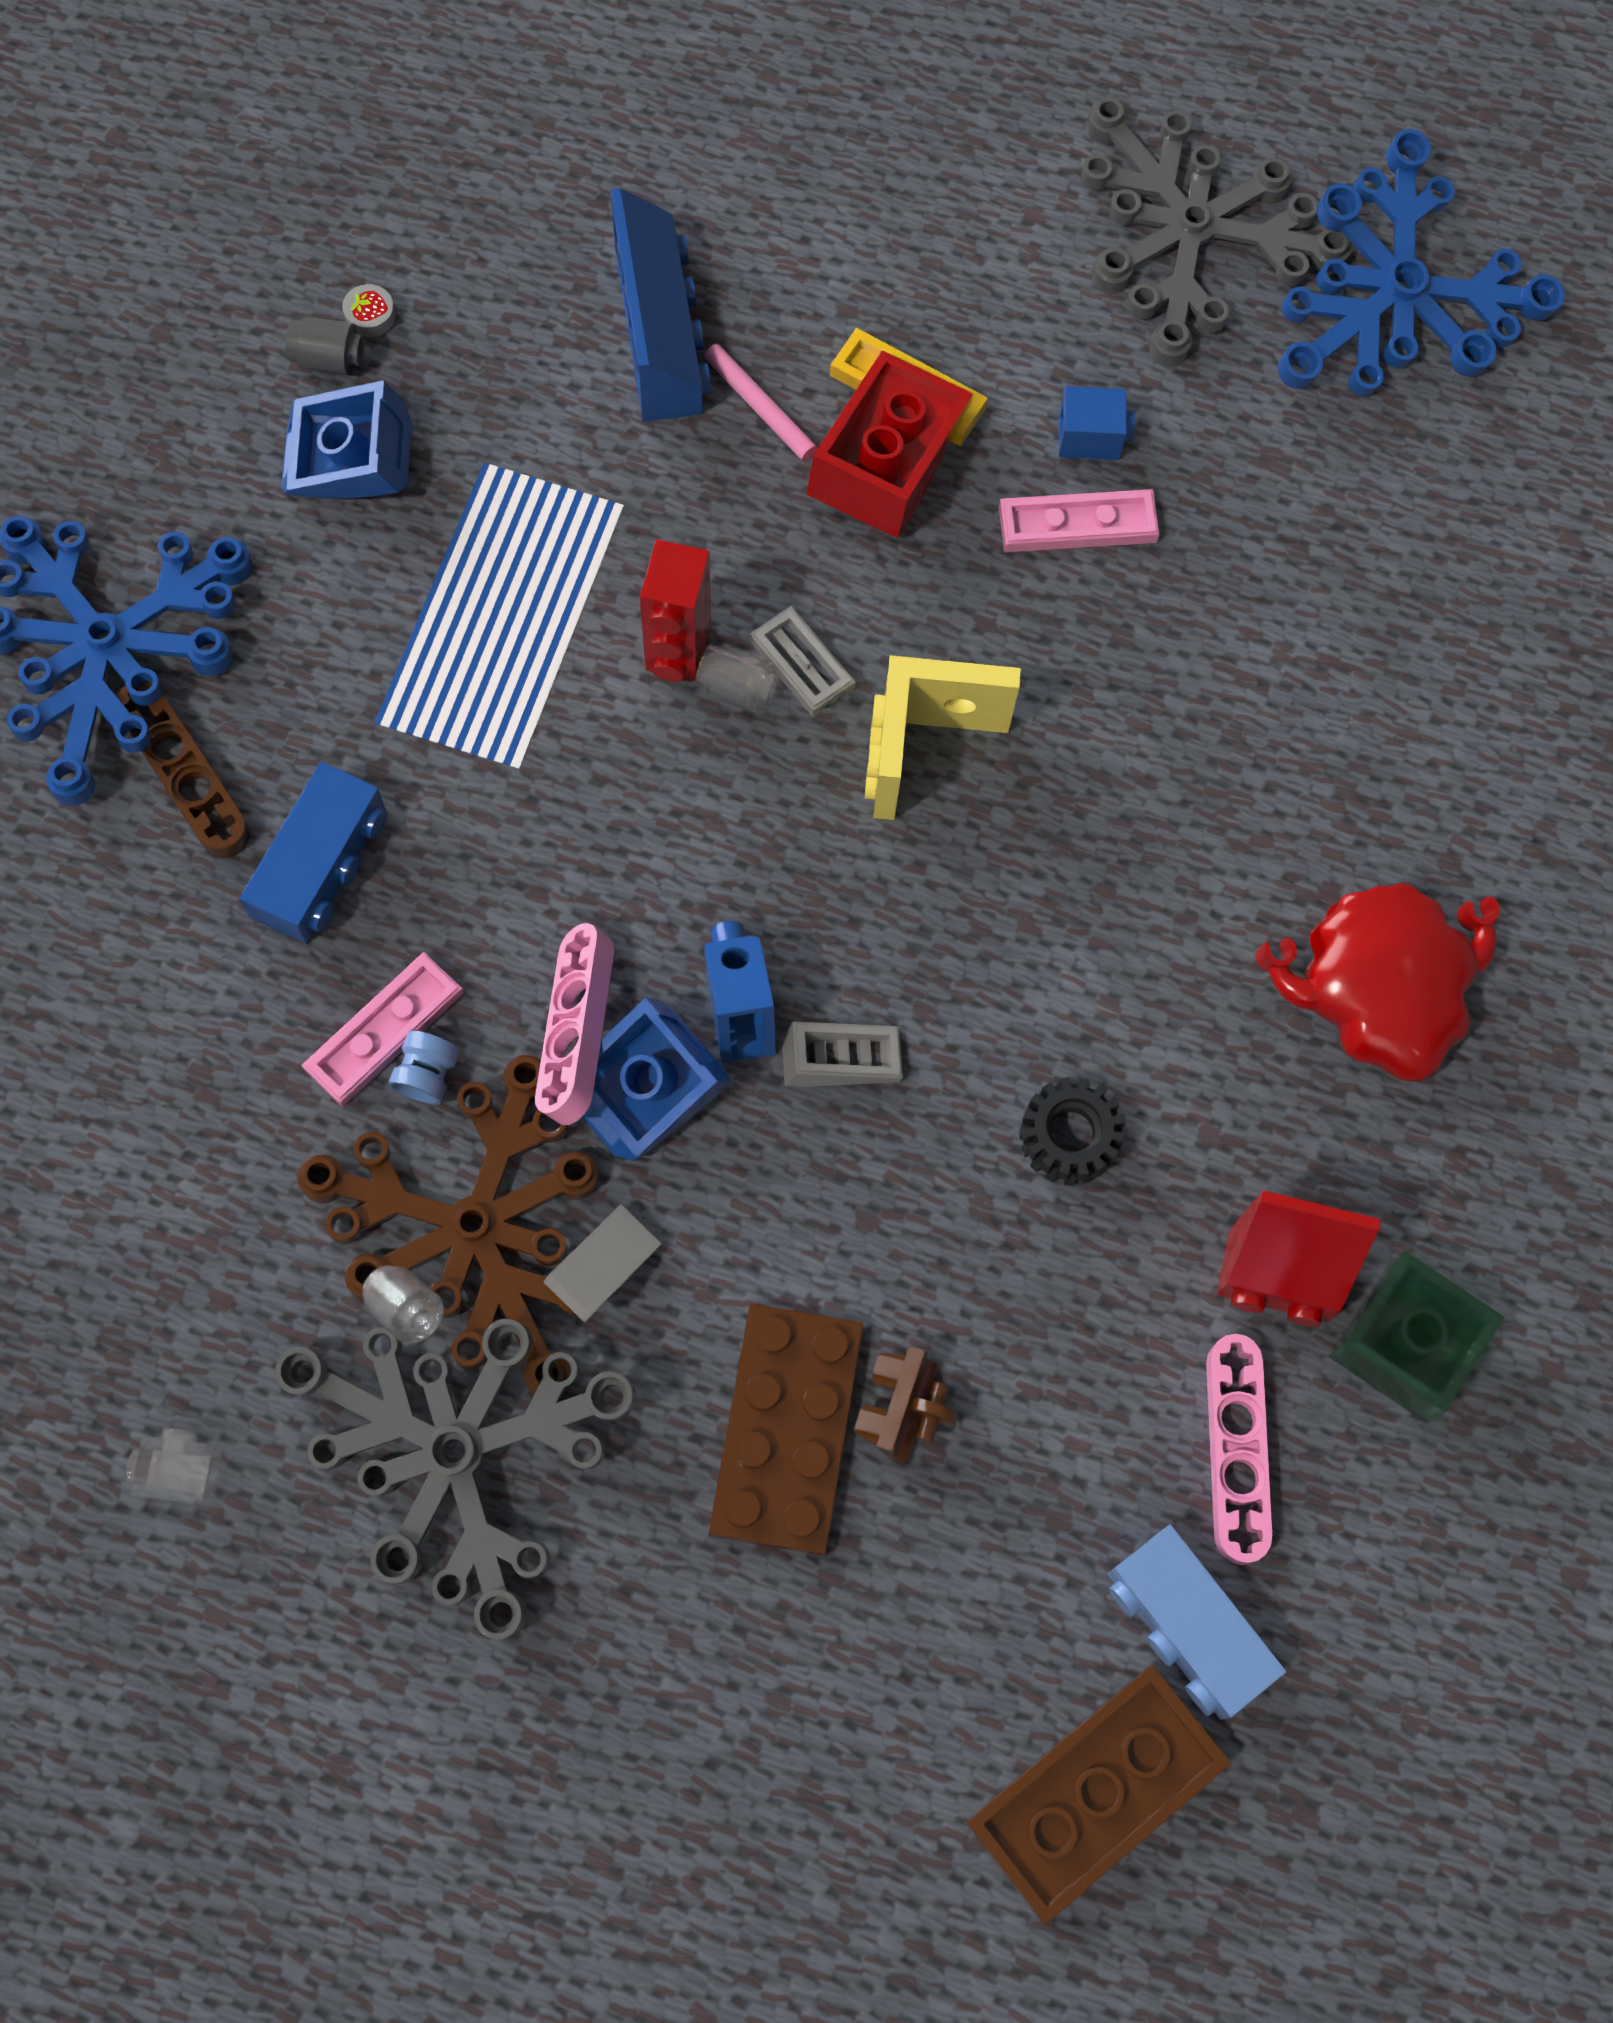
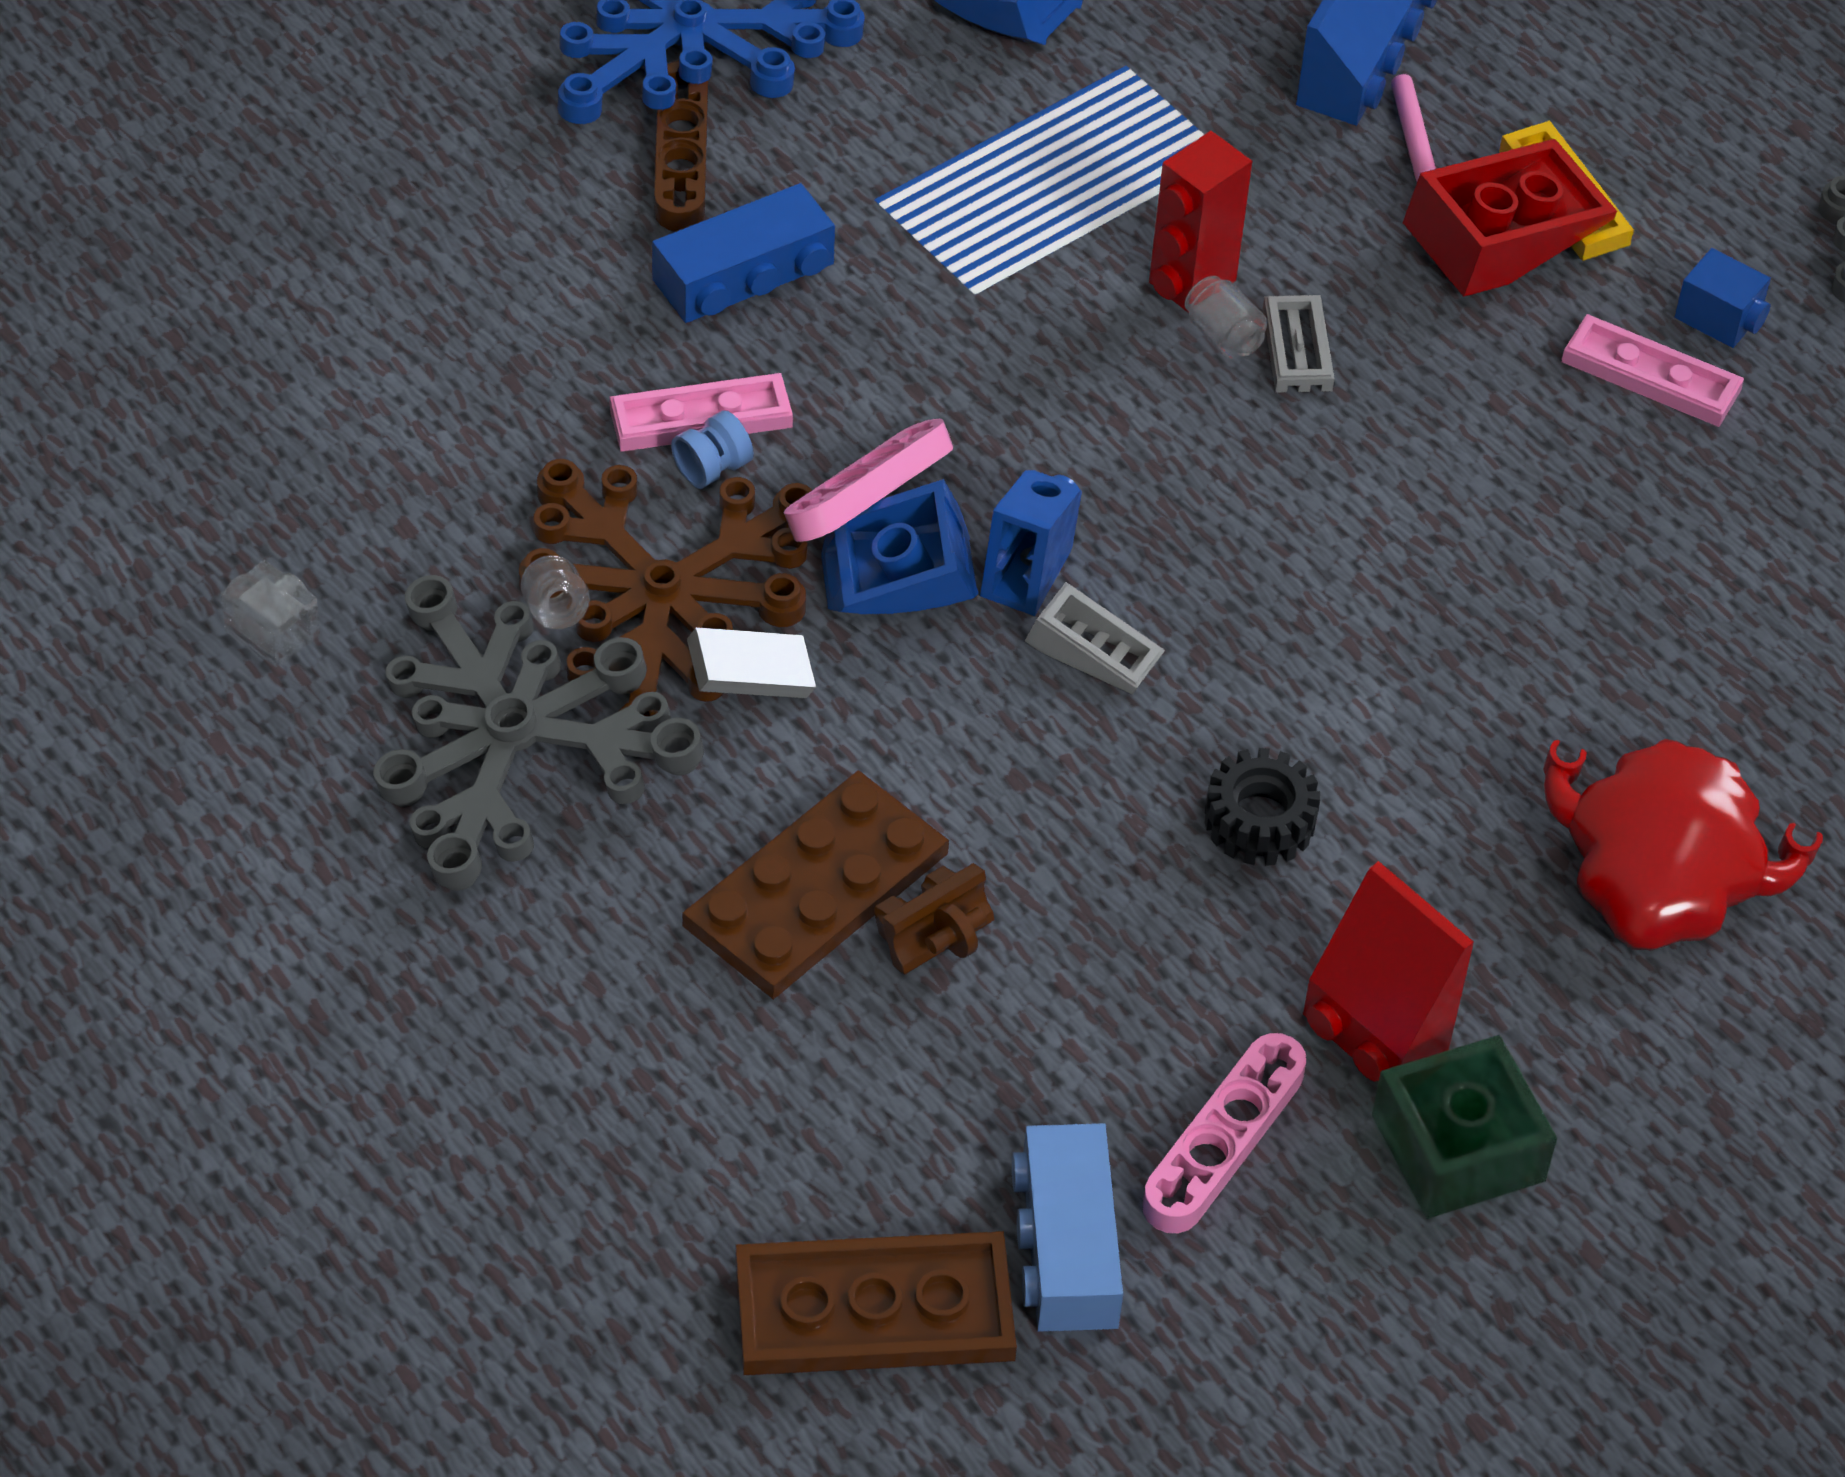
camera: 35 degrees right, 20 degrees down
light yellow bracket [864,655,1021,820] -> none

